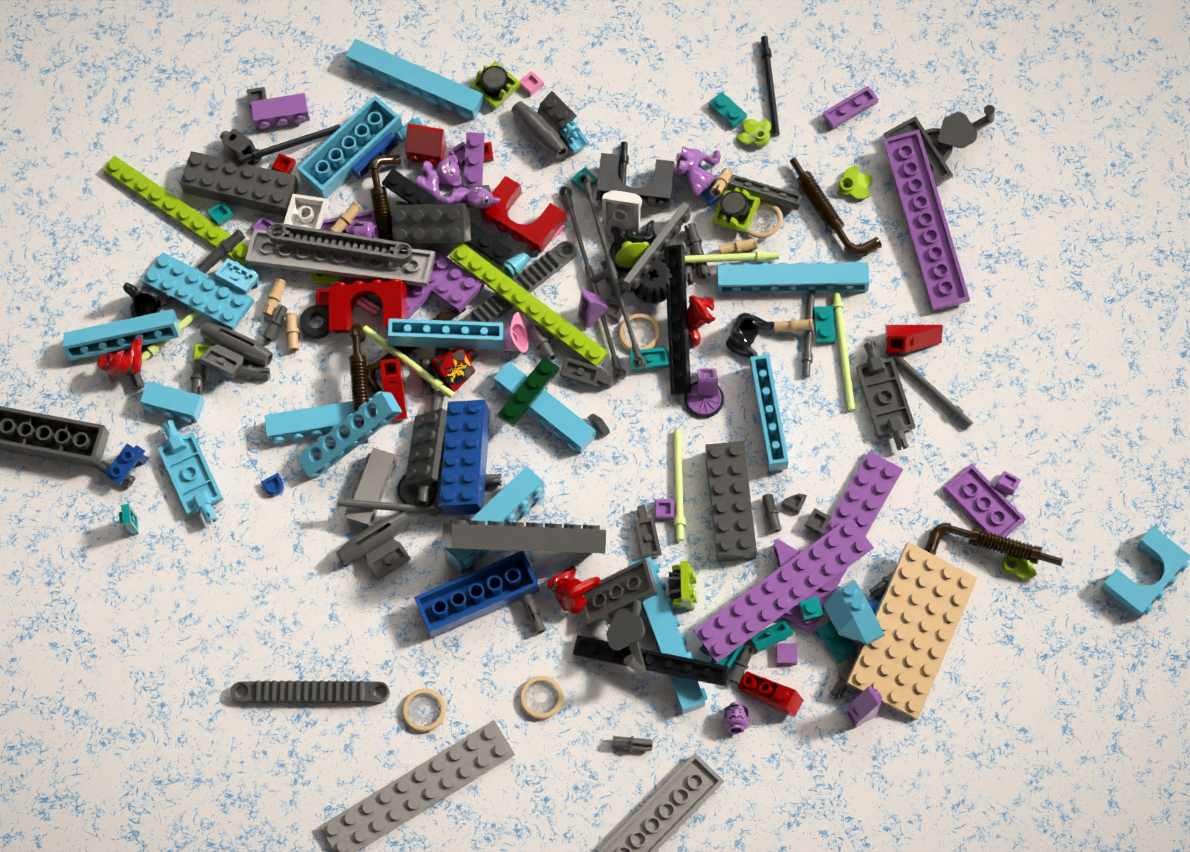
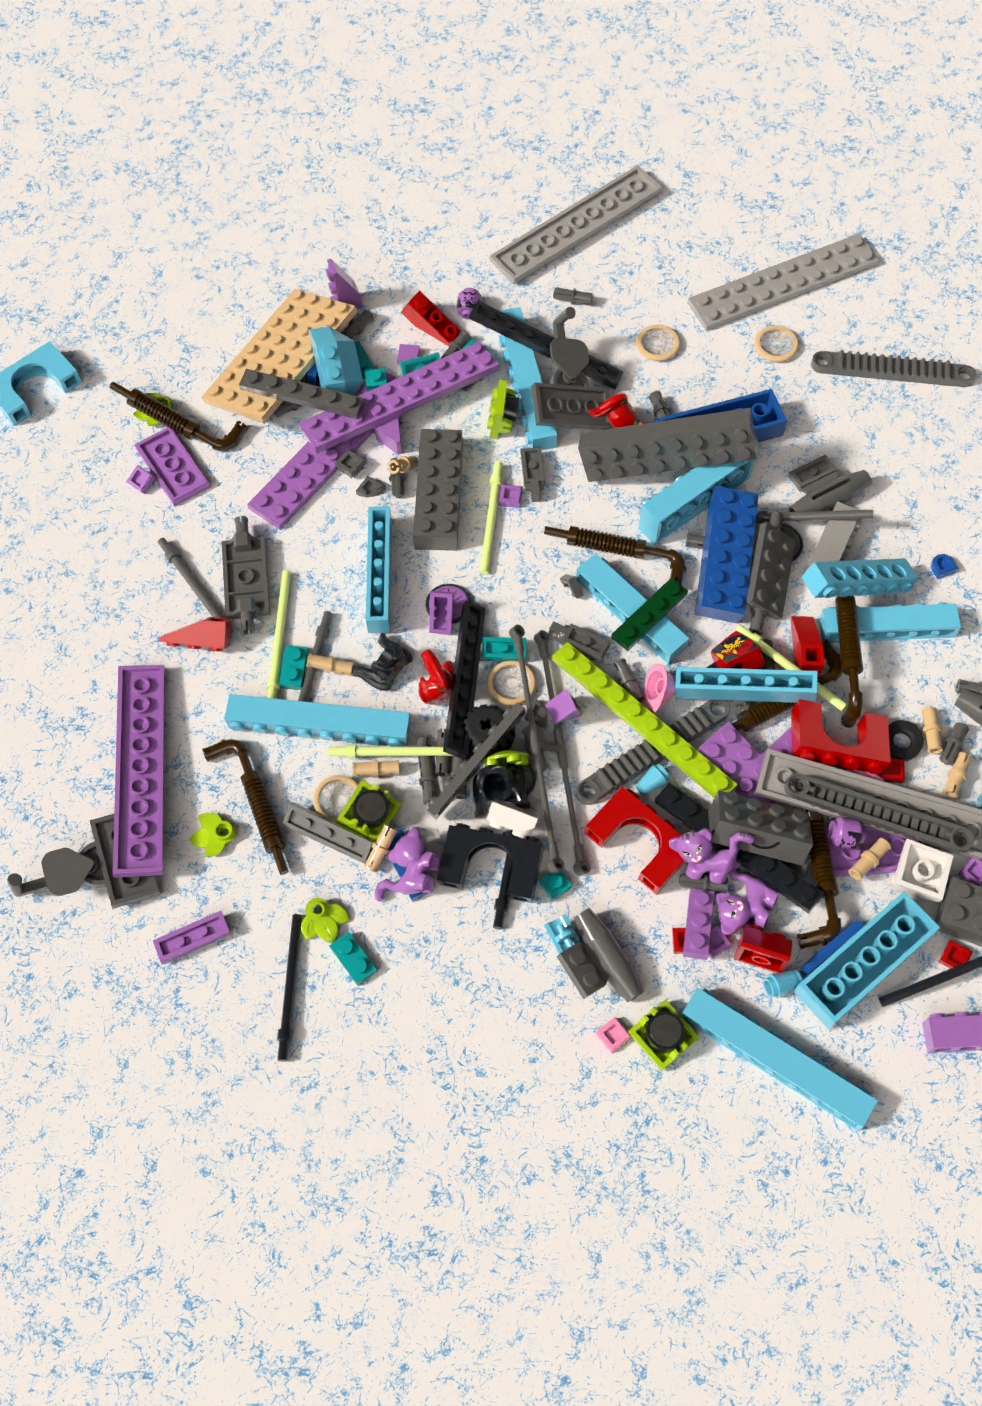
camera: 175 degrees left, 5 degrees down
none -> dark grey plate [239,369,364,419]
none -> tan pin [387,455,418,474]
none -> dark brown piece [544,526,687,585]

